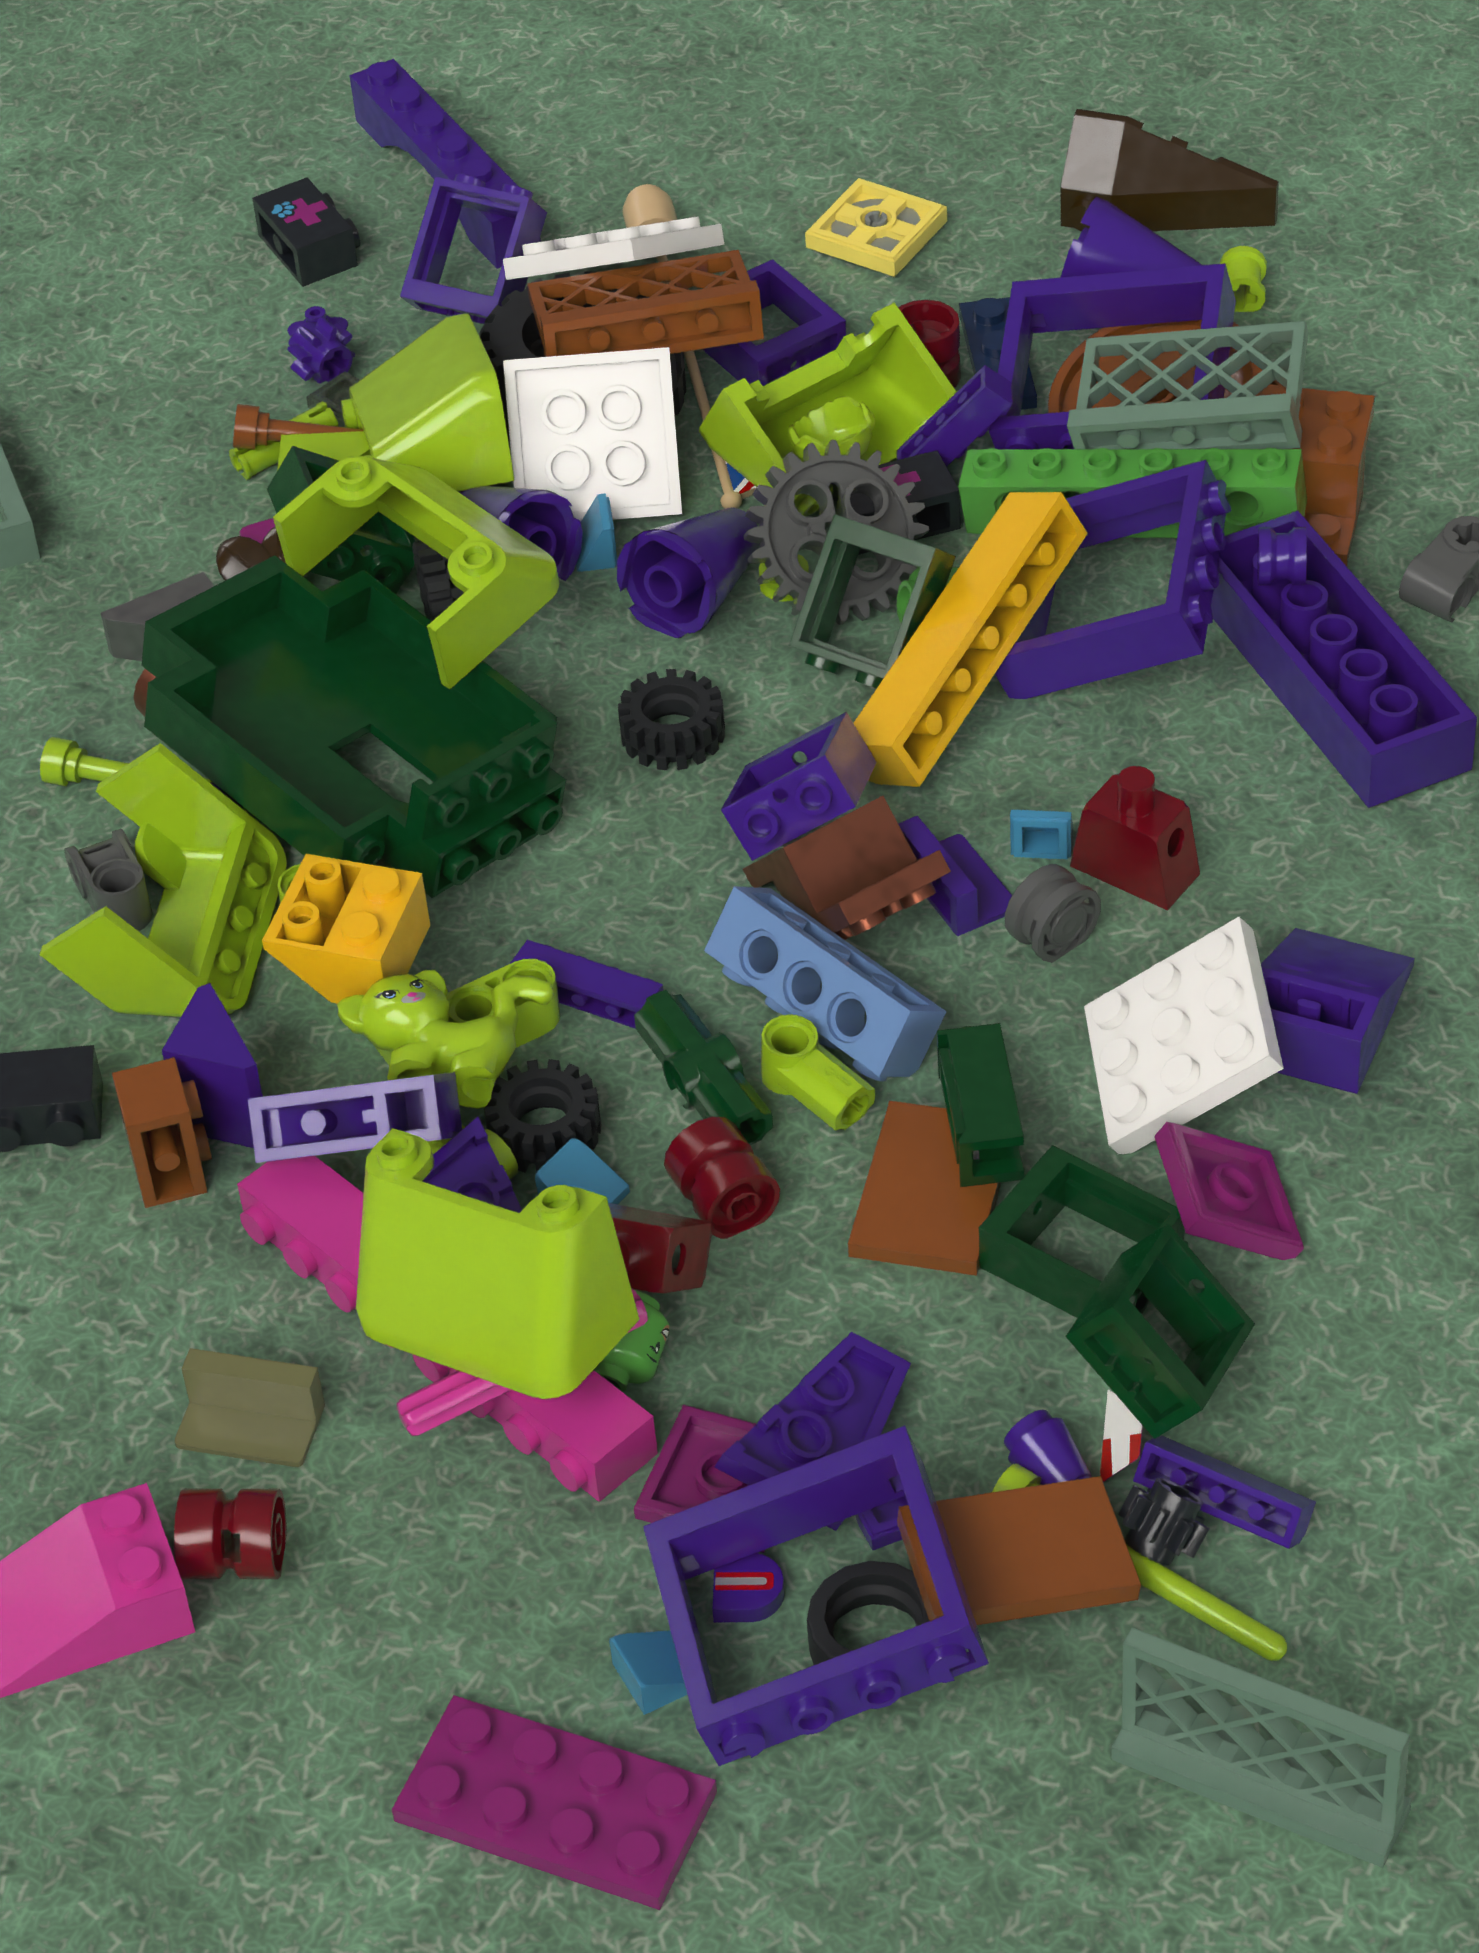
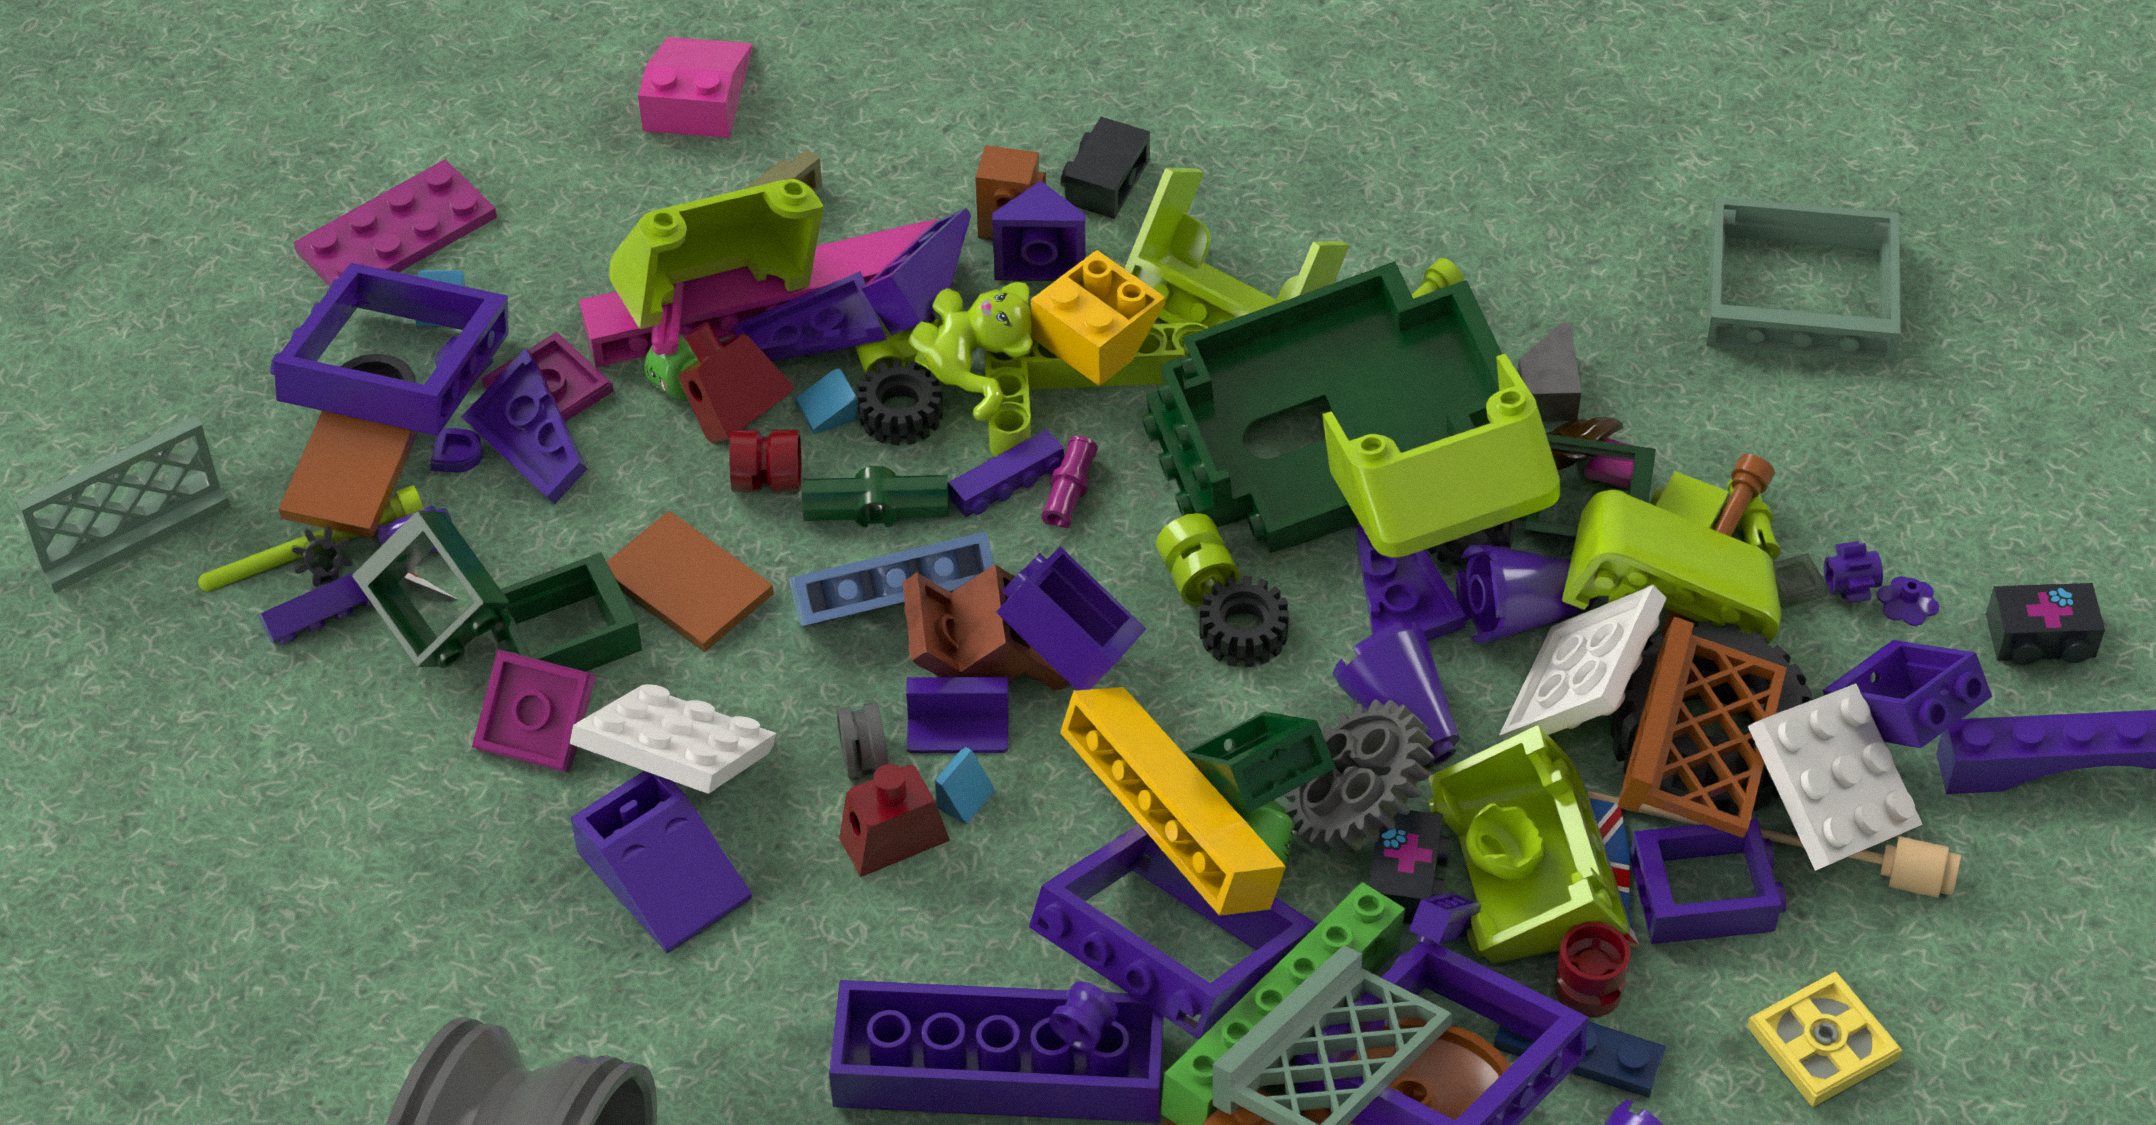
camera: 115 degrees right, 5 degrees up
dark grey piece [64,828,153,931] -> none
dark red wheel [174,1488,287,1579] -> none
dark azure slope [576,493,617,572] -> none
lime piece [761,1014,875,1131] -> none
dark green window [937,1023,1024,1187] -> none
none -> magenta pin [1041,436,1098,528]
none -> lime wheel [1155,513,1240,606]
none -> dark purple wing [1356,524,1466,641]

